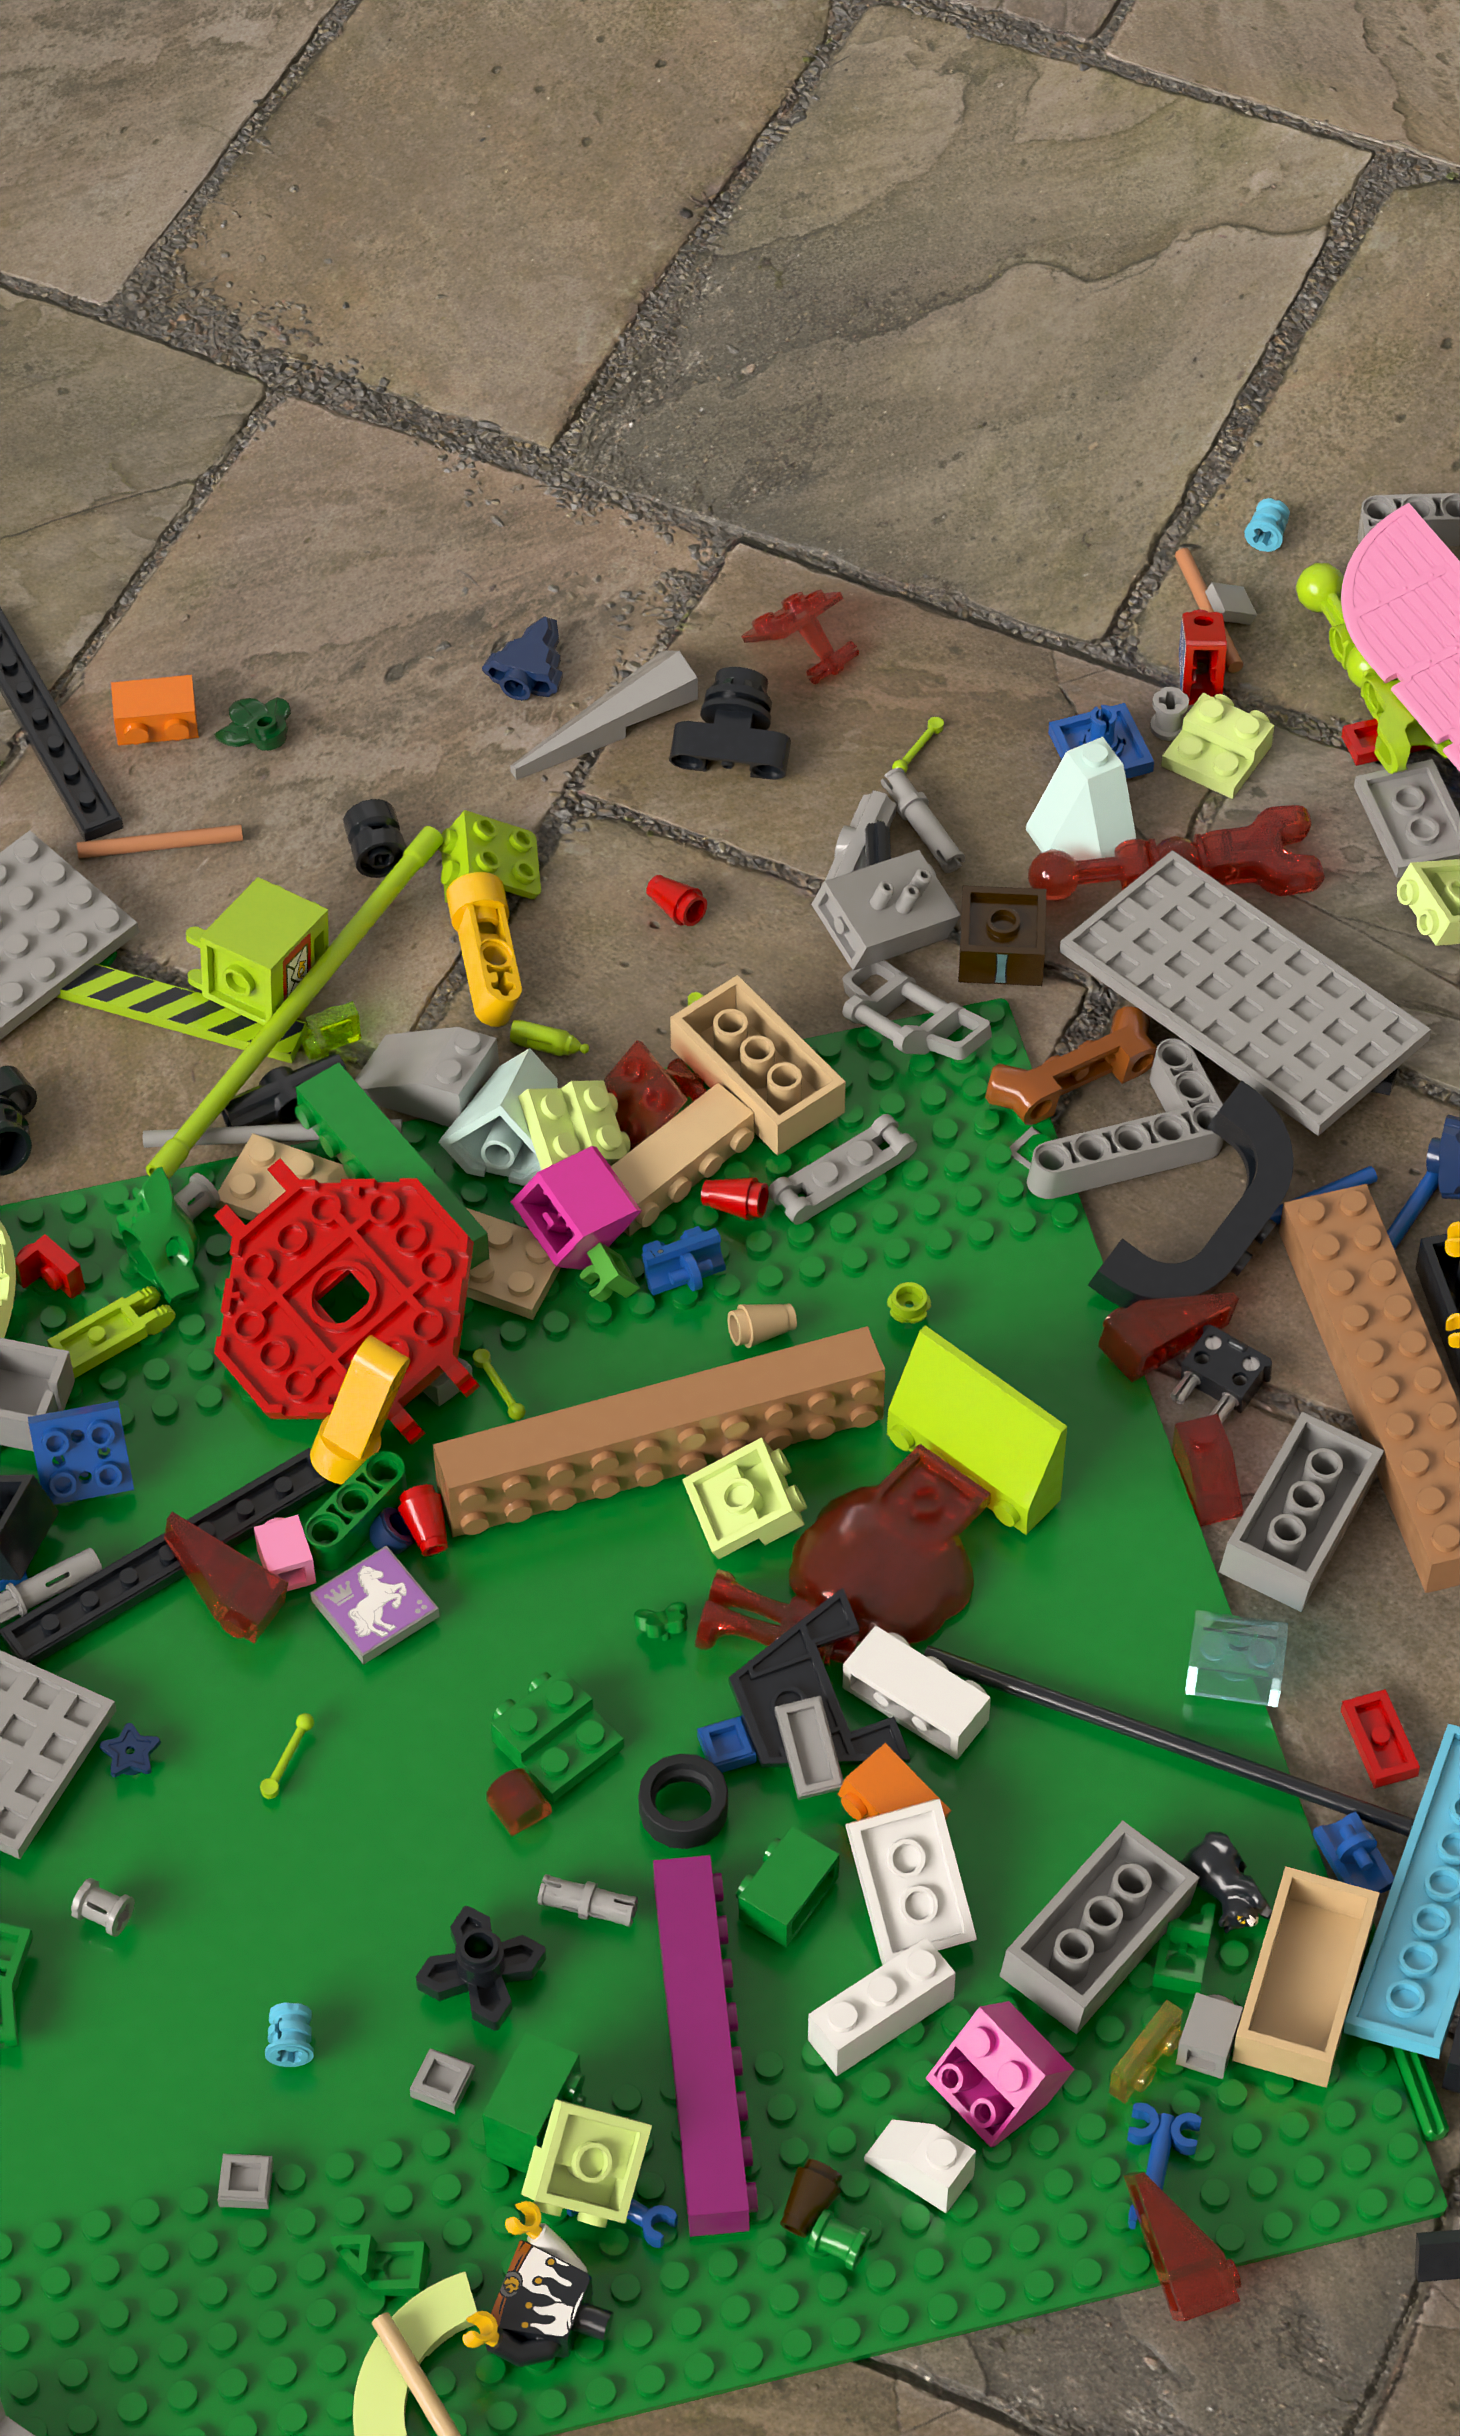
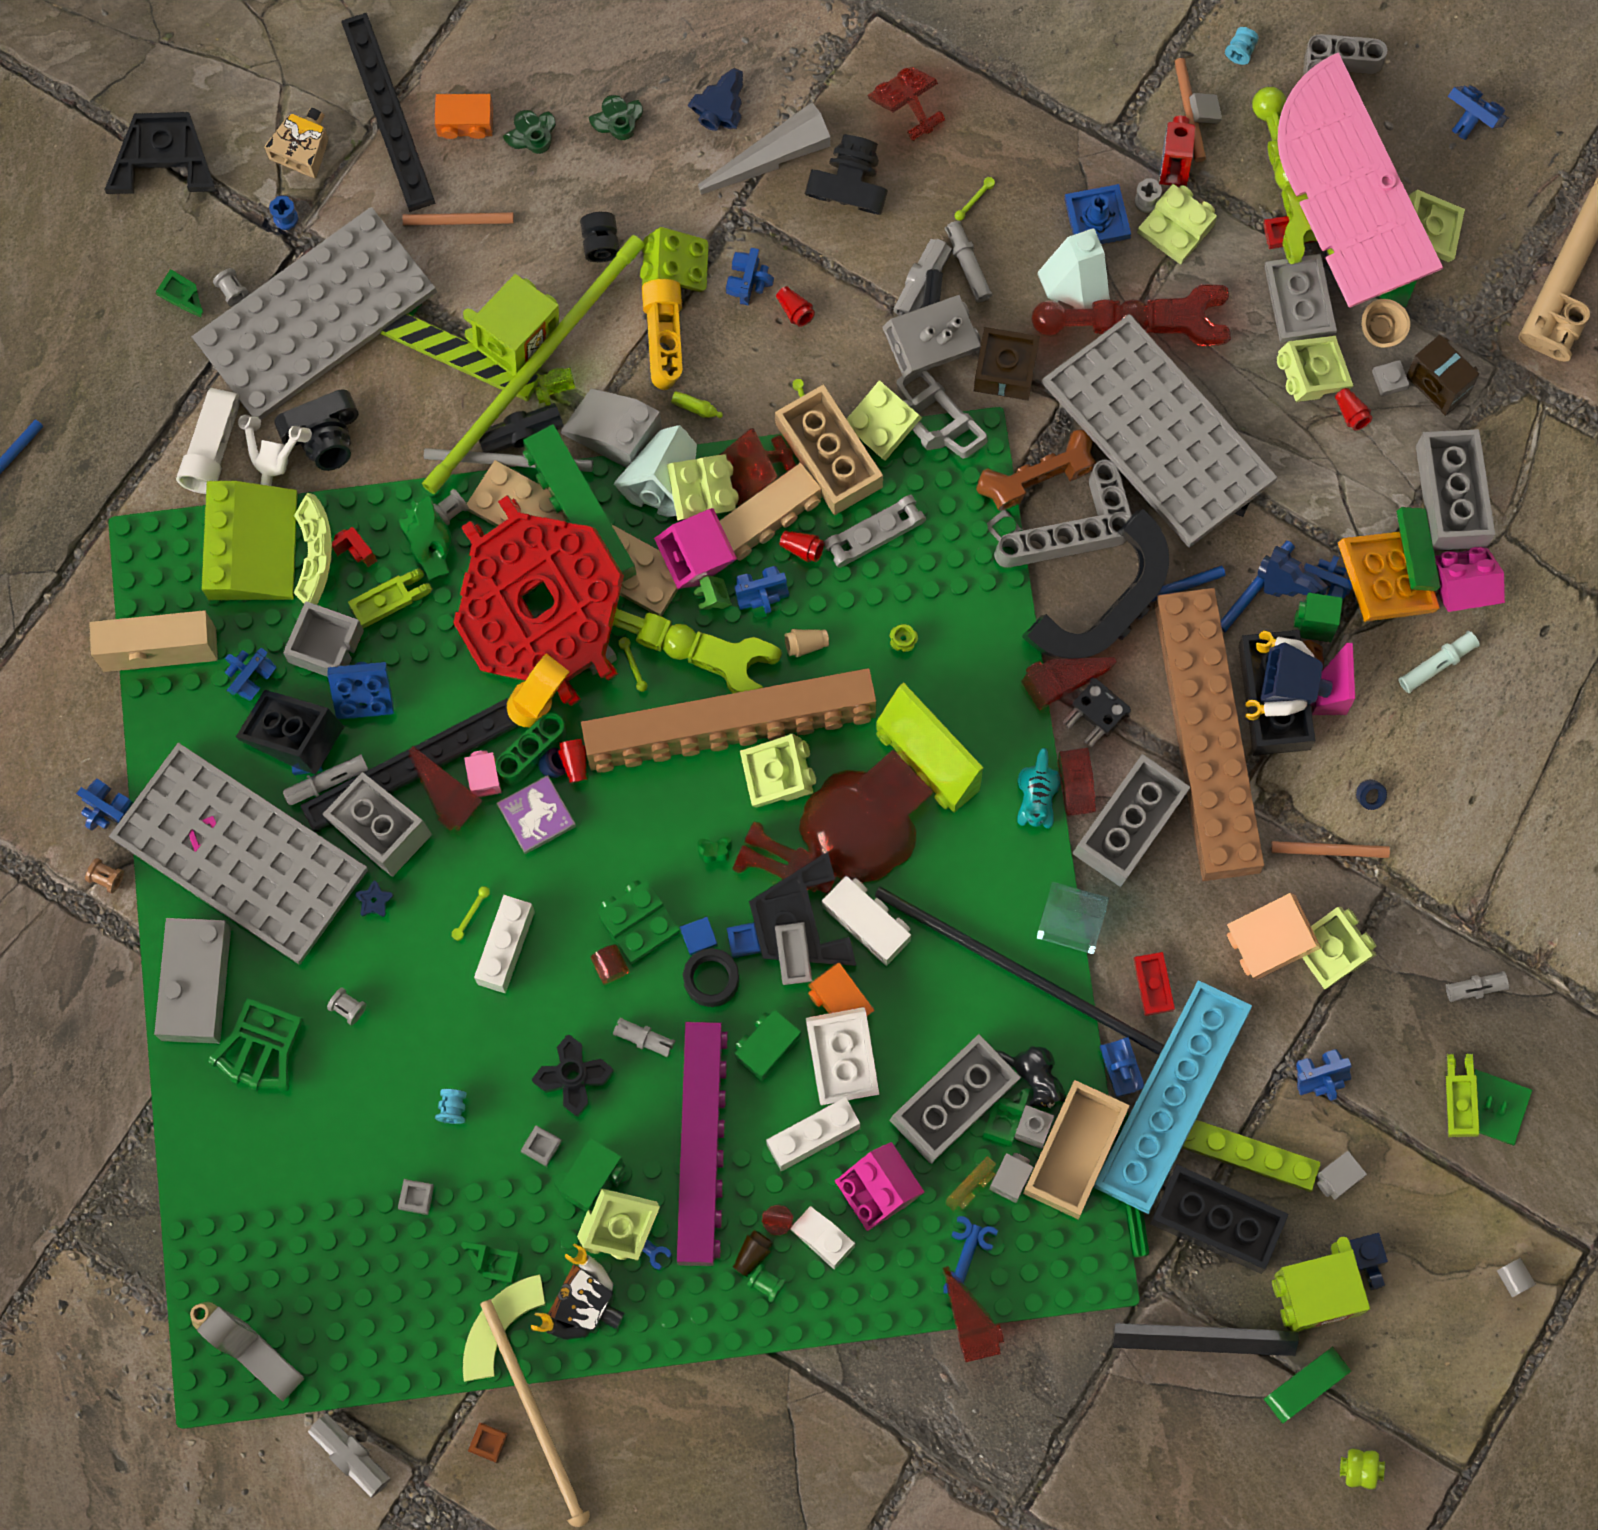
camera: 10 degrees right, 20 degrees up
none -> light grey slope [323,772,432,877]
none -> white brick [474,895,535,994]
none -> dark green plate [589,95,643,140]
none -> lime piece [613,608,782,694]
none -> blue tile [680,917,718,956]
none -> blue hips [726,248,774,305]
none -> clear red plate [762,1205,794,1236]
none -> yellowish green plate [847,380,922,461]
none -> light grey brick [1014,1105,1054,1149]
none -> teal animal [1017,748,1061,829]

